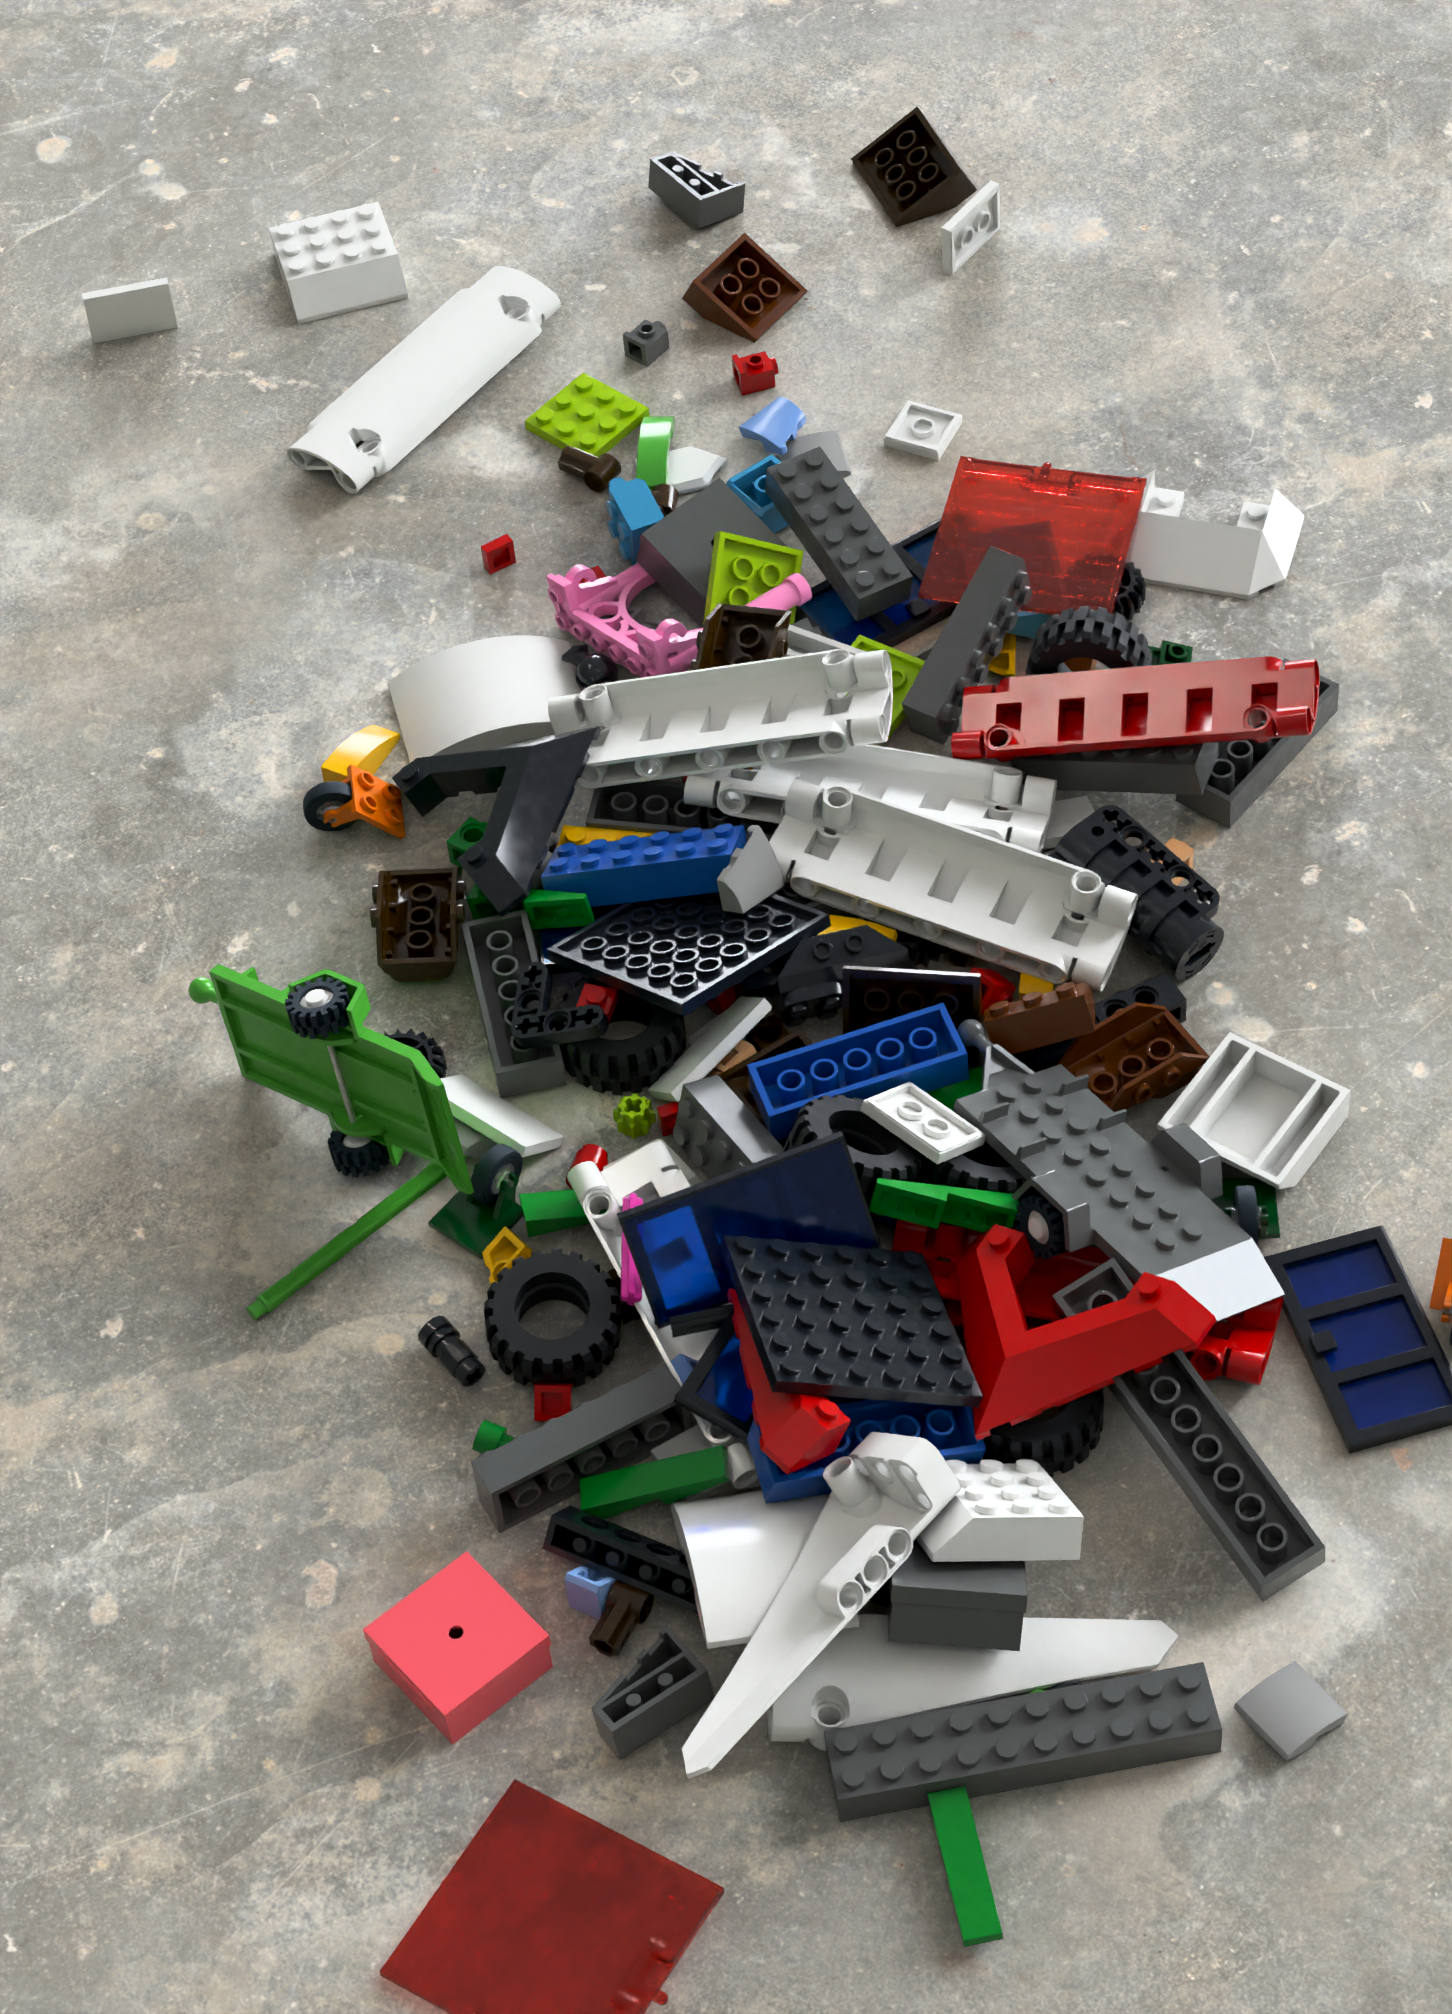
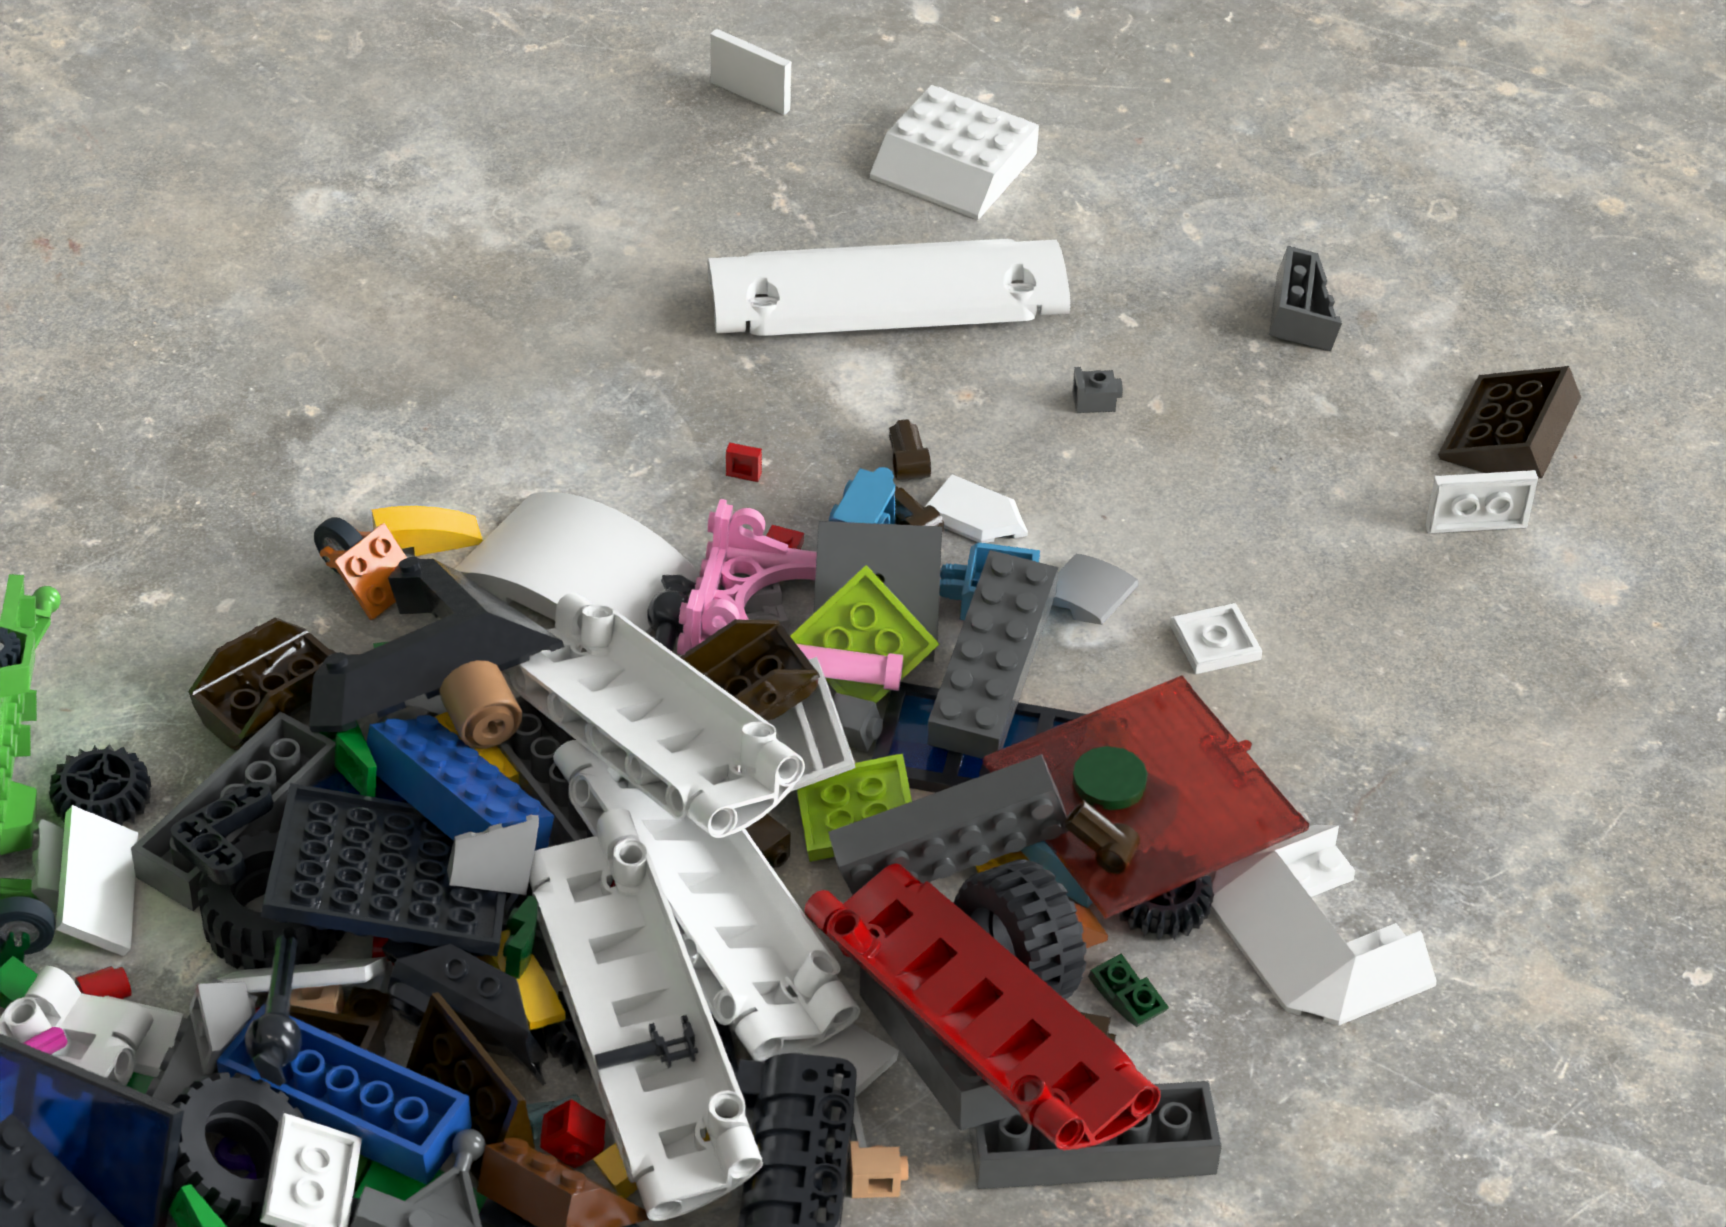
camera: 40 degrees right, 5 degrees down
lime plate [524,372,650,457] -> none
red plate [576,983,619,1022] -> none
lime gear [613,1093,656,1139] -> none
bright green slope [636,416,675,491] -> none
reddish brown slope [682,233,808,343] -> none
red brick [731,351,779,396] -> none
medium blue slope [739,396,807,455] -> none
none -> light grey slope [189,982,256,1074]
none -> black piece [244,935,302,1086]
none -> medium nougat piece [440,661,522,749]
none -> dark green slope [503,896,537,979]
none -> black piece [595,1015,698,1070]
none -> dark brown piece [1063,800,1140,874]
none -> dark green tile [1072,746,1148,810]

